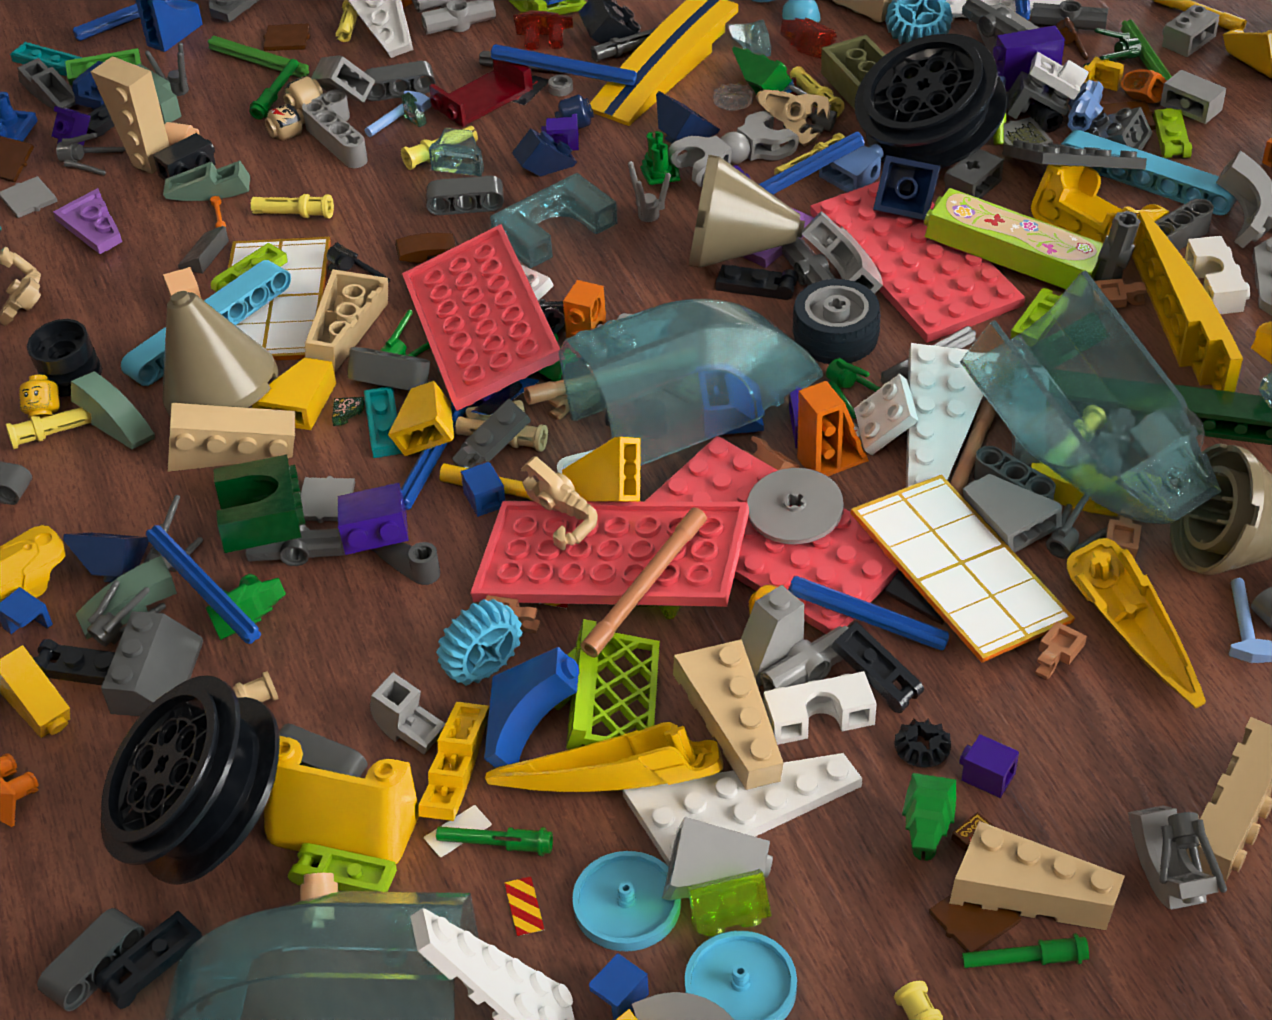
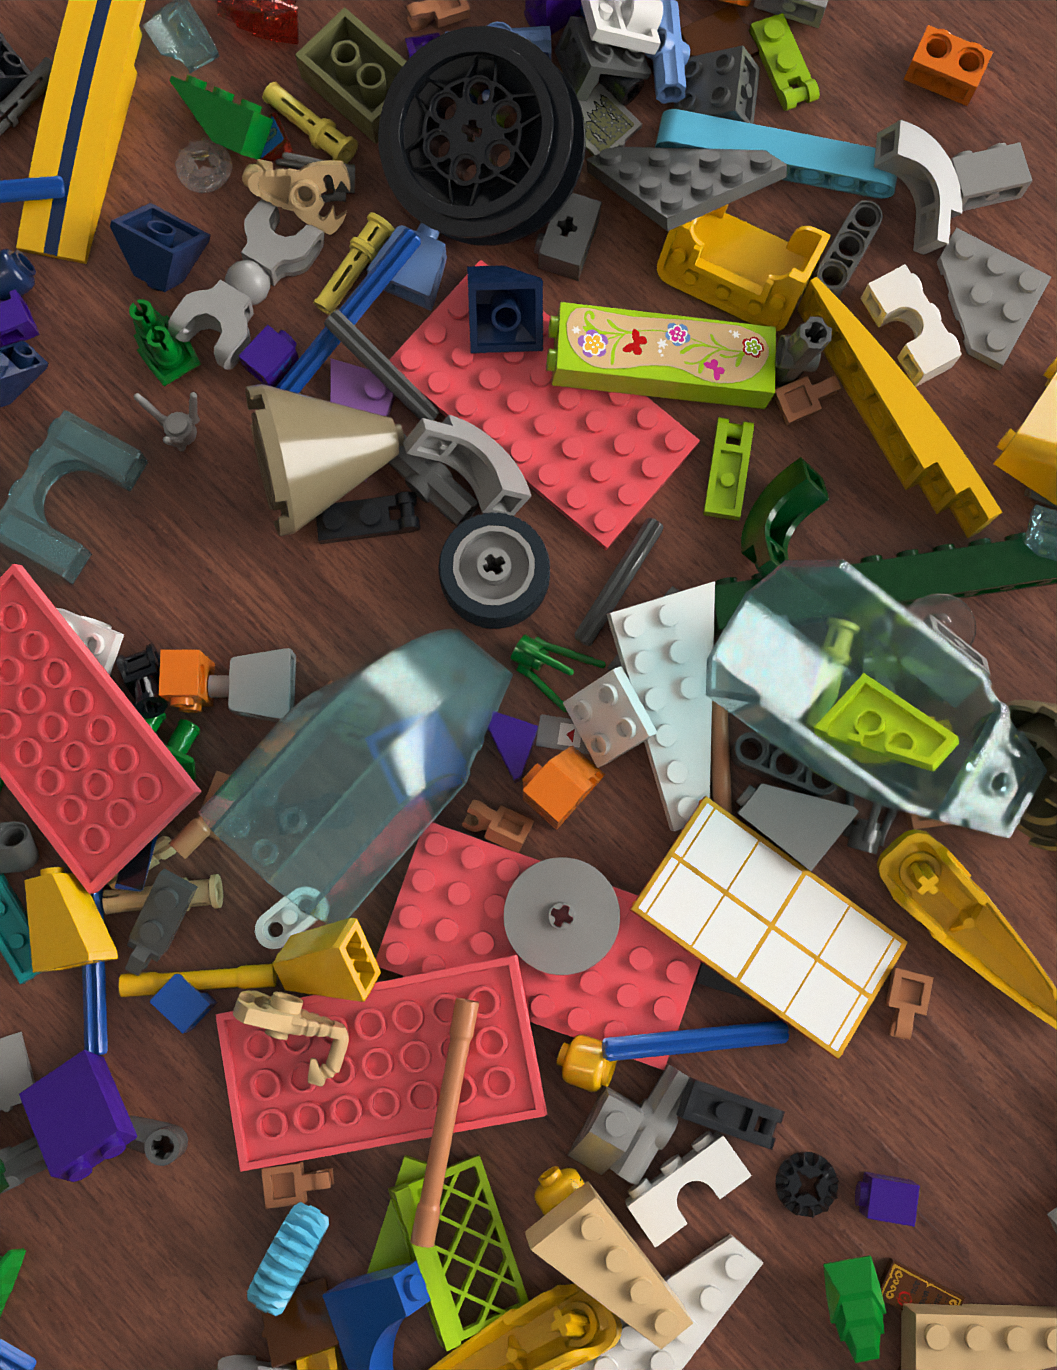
camera: 25 degrees left, 35 degrees up
none -> reddish brown piece [261,1277,339,1369]
none -> dark grey axle [324,310,439,420]
none -> neon yellow wing [813,673,959,772]

